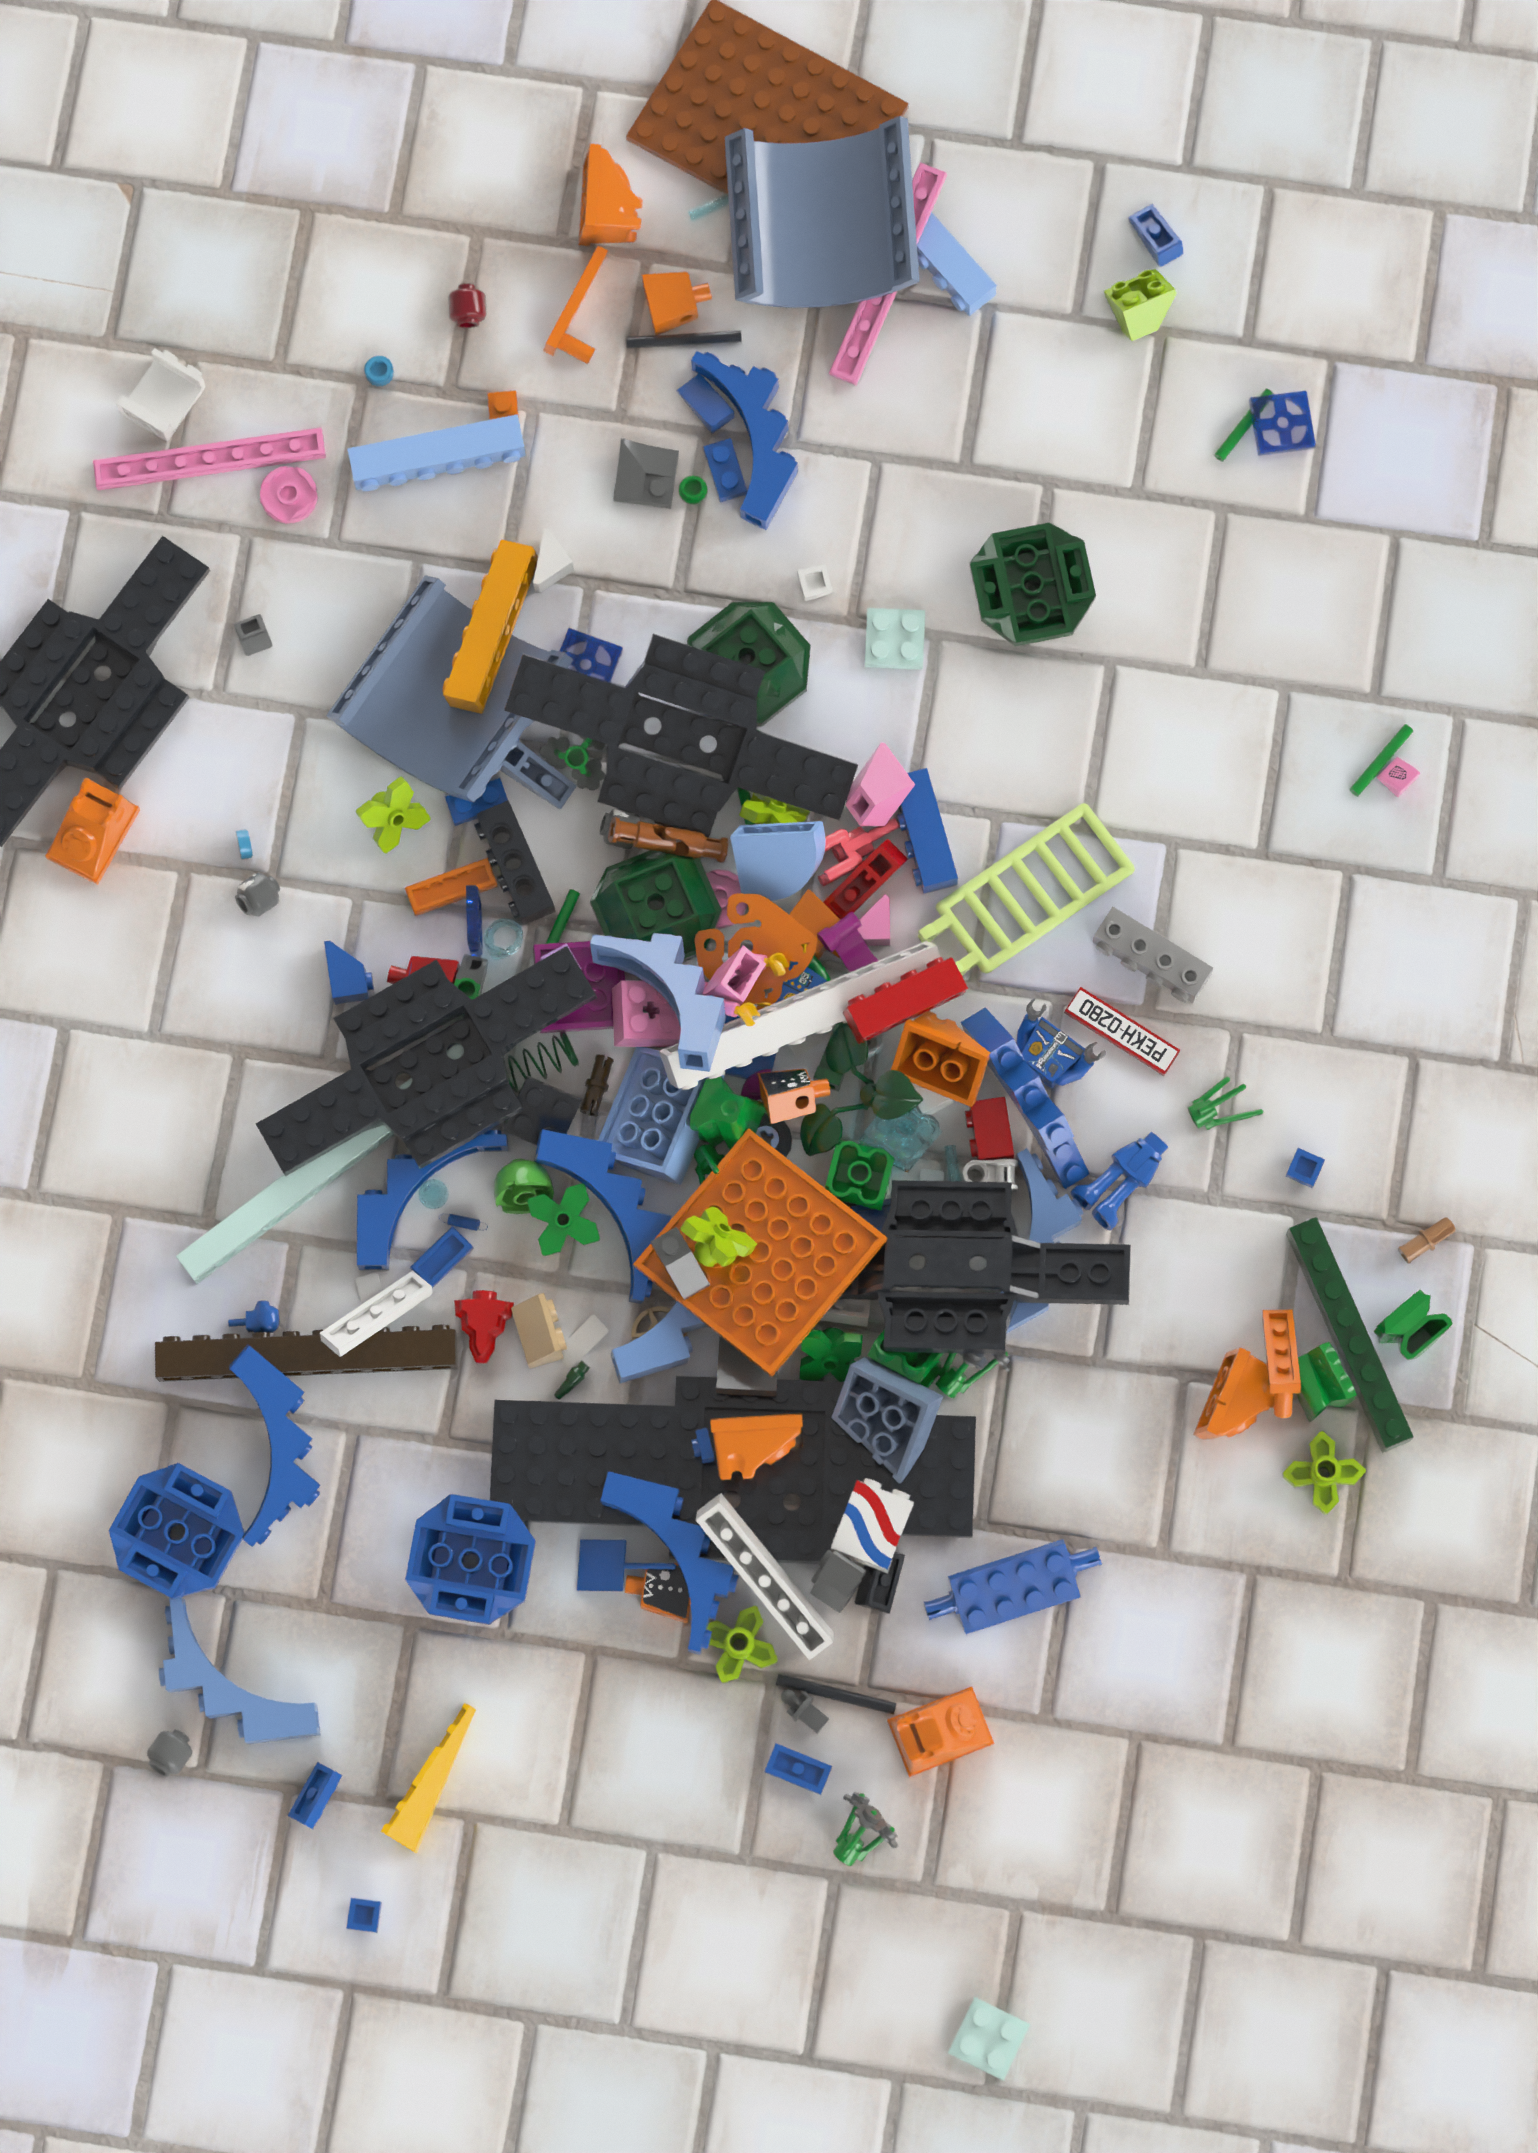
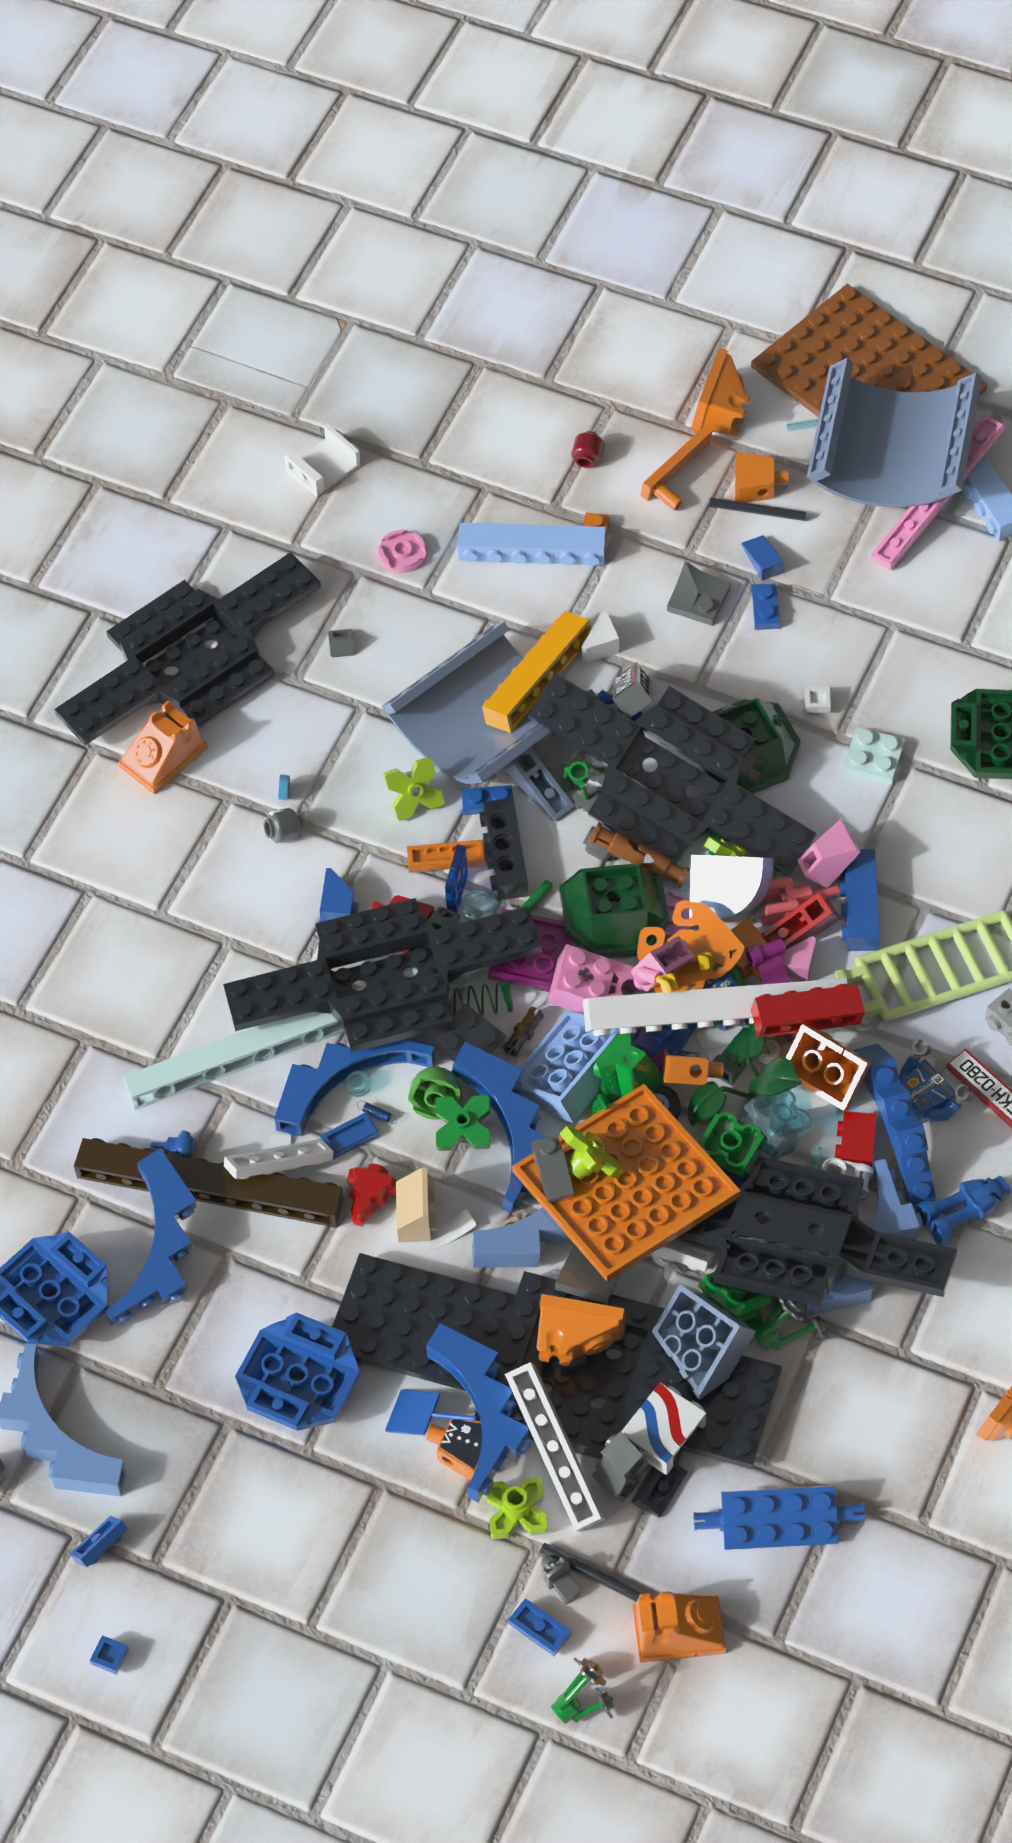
camera: 15 degrees right, 20 degrees down
bright pink tile [93,427,326,490] -> none
dark azure tile [364,356,394,386] -> none
yellow wedge [381,1703,476,1854] -> none
dark green piece [554,1360,590,1400] -> none
arch [590,933,726,1072] -> none
green plate [679,476,708,505] -> none
blue arch [691,350,798,530] -> none
blue plate [691,1428,715,1464] -> none
green plant [799,1328,863,1382] -> none
none -> dark grey brick [612,662,653,718]

